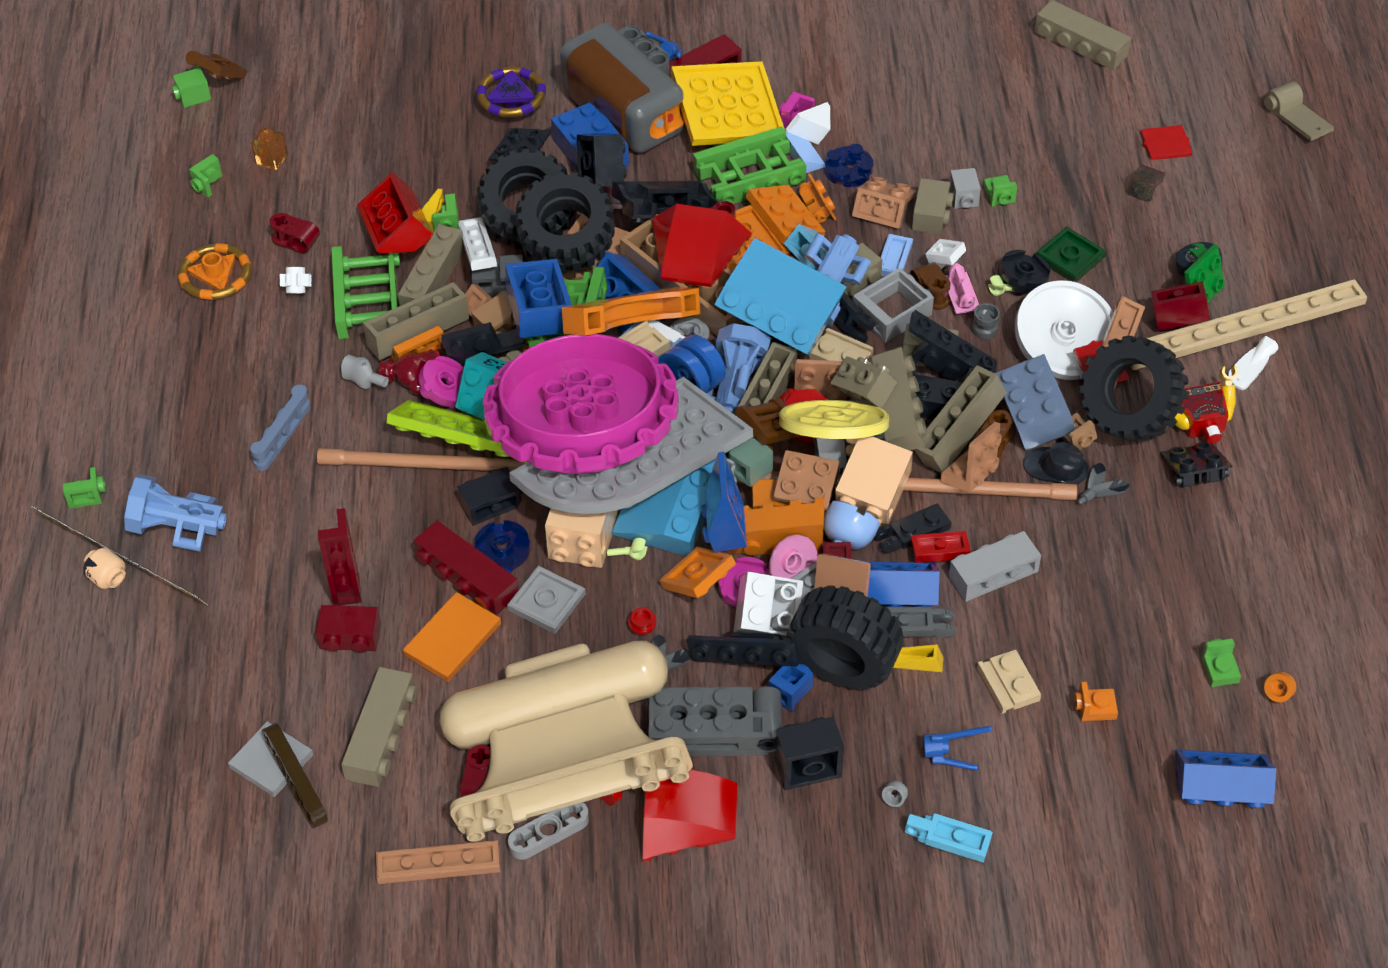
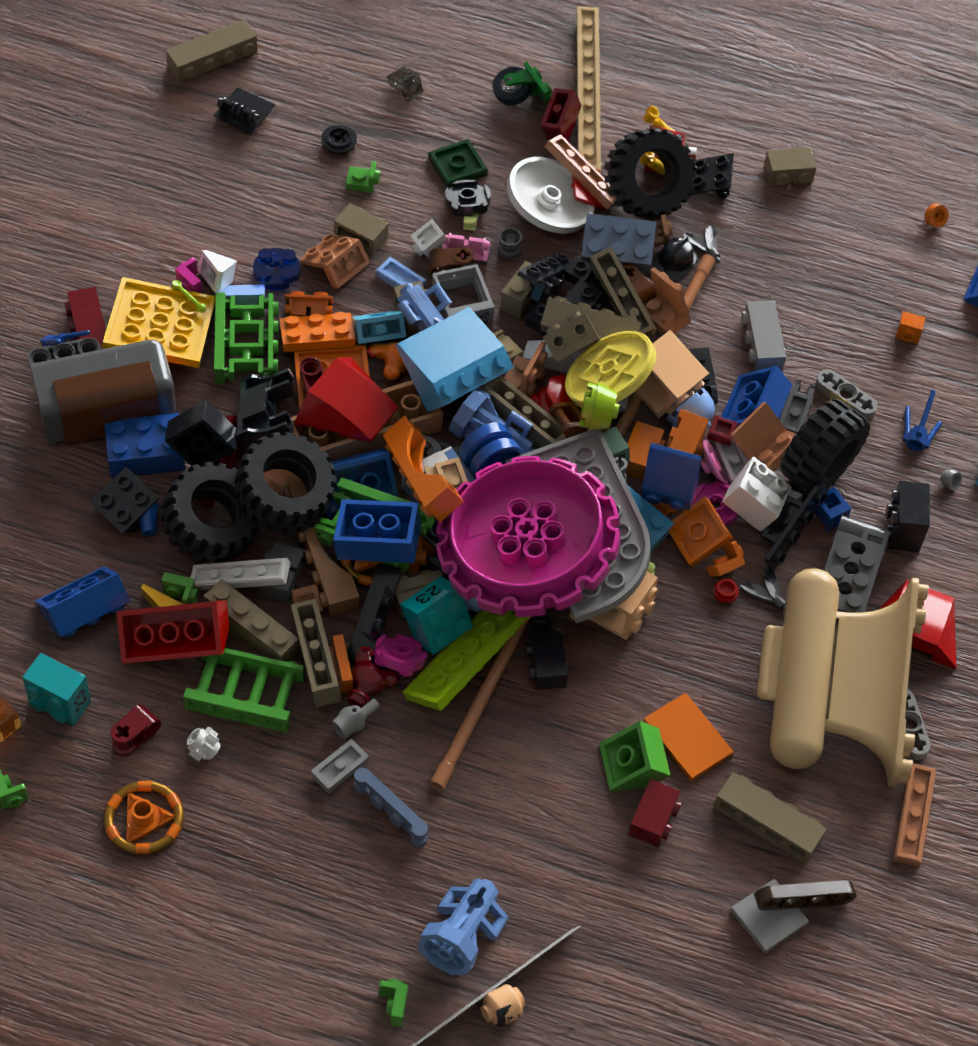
camera: 75 degrees left, 5 degrees up
dark red fence [318,508,362,605] -> none
dark red brick [413,520,519,616] -> none
dark red piece [460,744,491,797] -> none
clear blue plate [475,520,531,573] -> none
piece [477,67,546,117] -> none
light grey tile [507,566,586,634] -> none
nougat bracket [774,450,839,510] -> none
red plate [911,531,971,563] -> none
light grey brick [949,168,981,209] -> none
tan plate [977,650,1041,714] -> none
red piece [1140,125,1193,160] -> none
bright green bracket [1201,639,1241,687] -> none
white piece [1228,336,1278,390] -> none
none -> teal brick [22,653,91,726]
none -> blue slope [35,566,130,637]
none -> lime hinge [172,280,206,313]
none -> black hinge [214,87,275,134]
none -> light grey plate [311,739,369,794]
none -> black gear [321,125,357,155]
none -> lime cone [579,382,620,431]
none -> bright green slope [599,721,671,792]
none -> orange bracket [706,541,745,577]
none -> dark tan piece [764,147,817,186]
none -> light grey beam [815,369,878,420]

